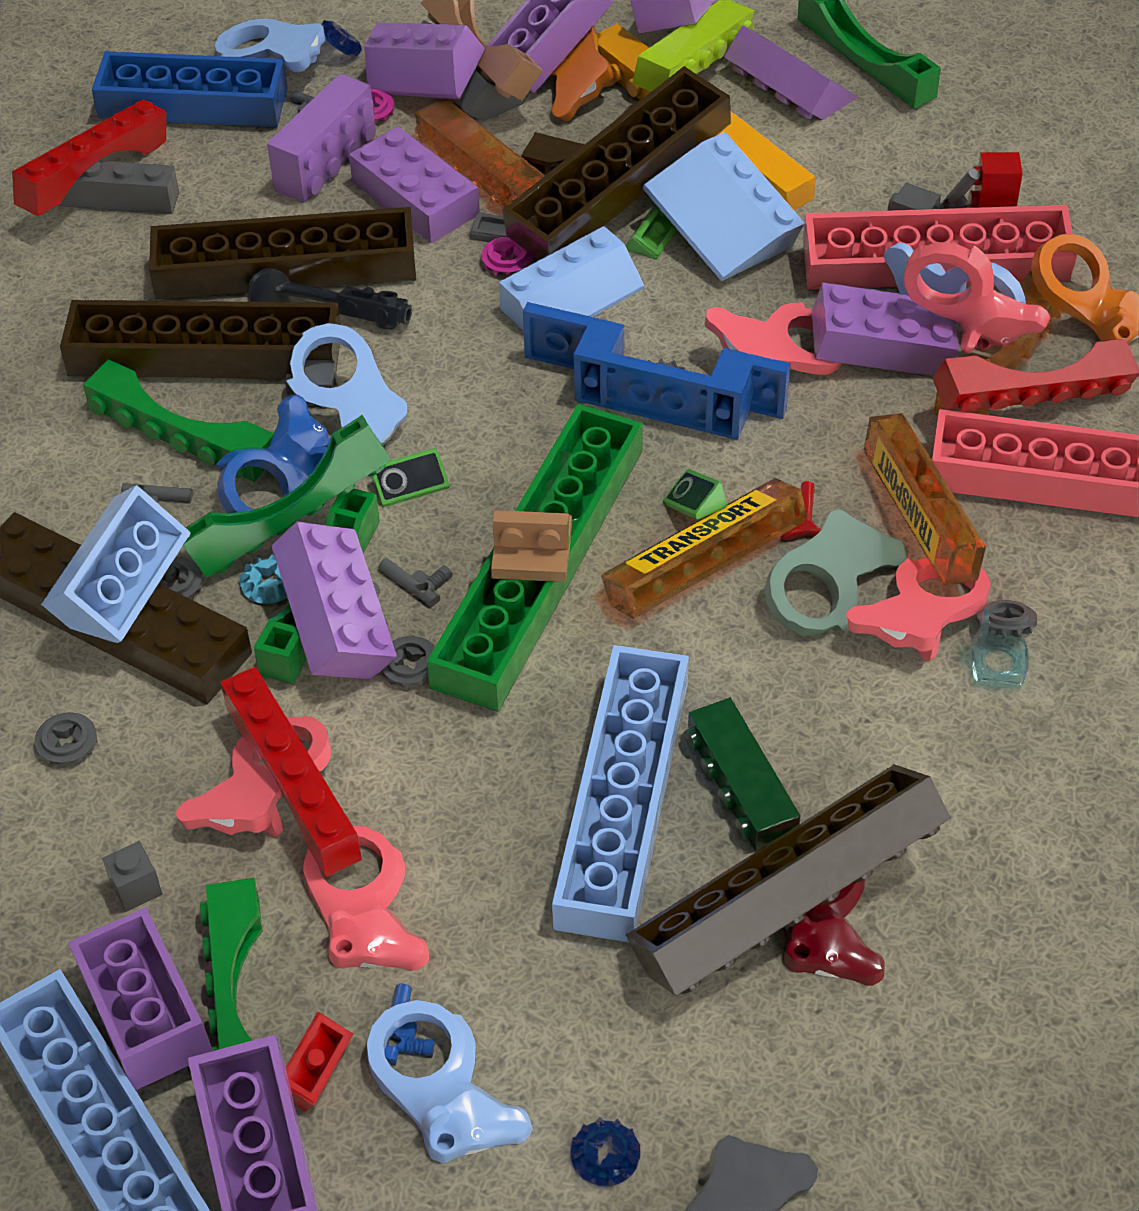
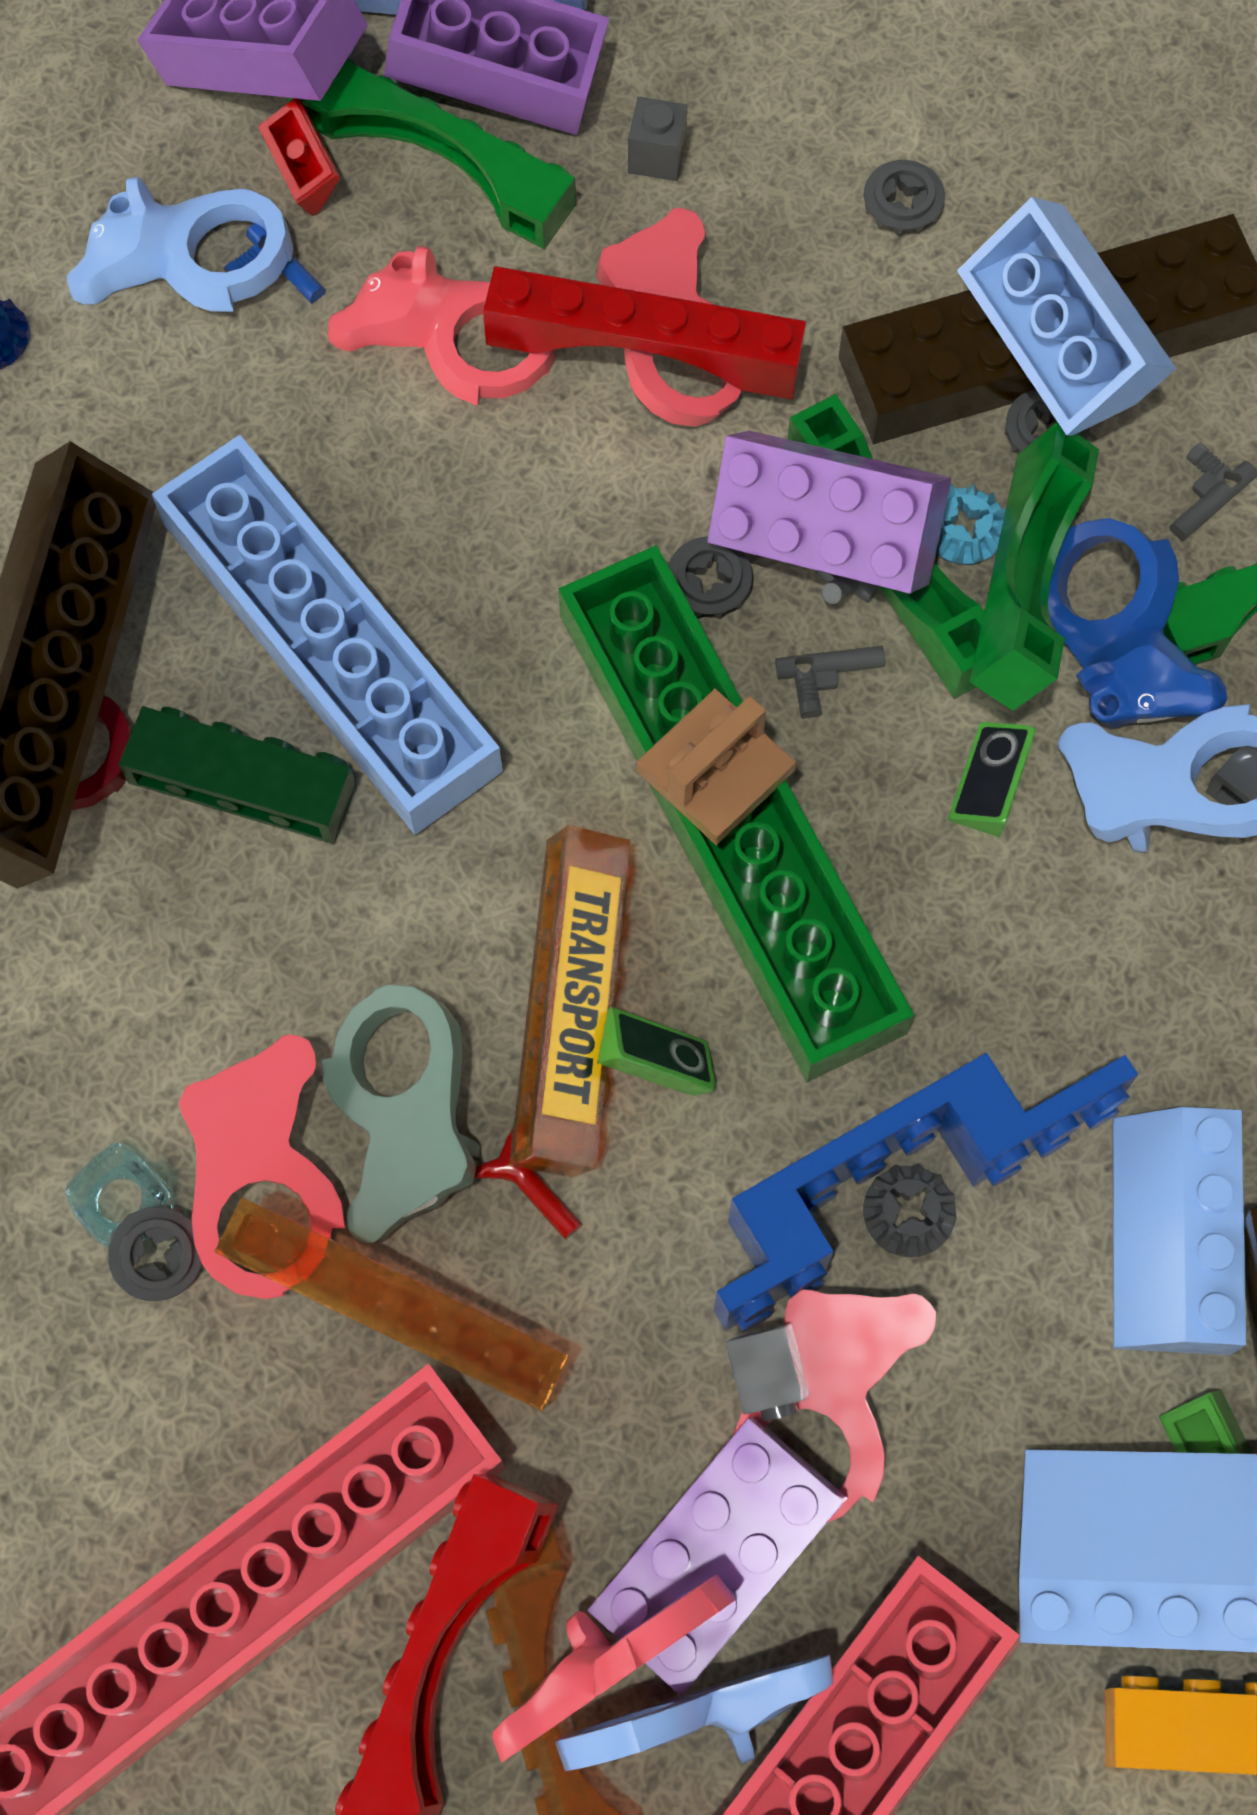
camera: 130 degrees right, 20 degrees up
none -> brick [725,1323,810,1421]

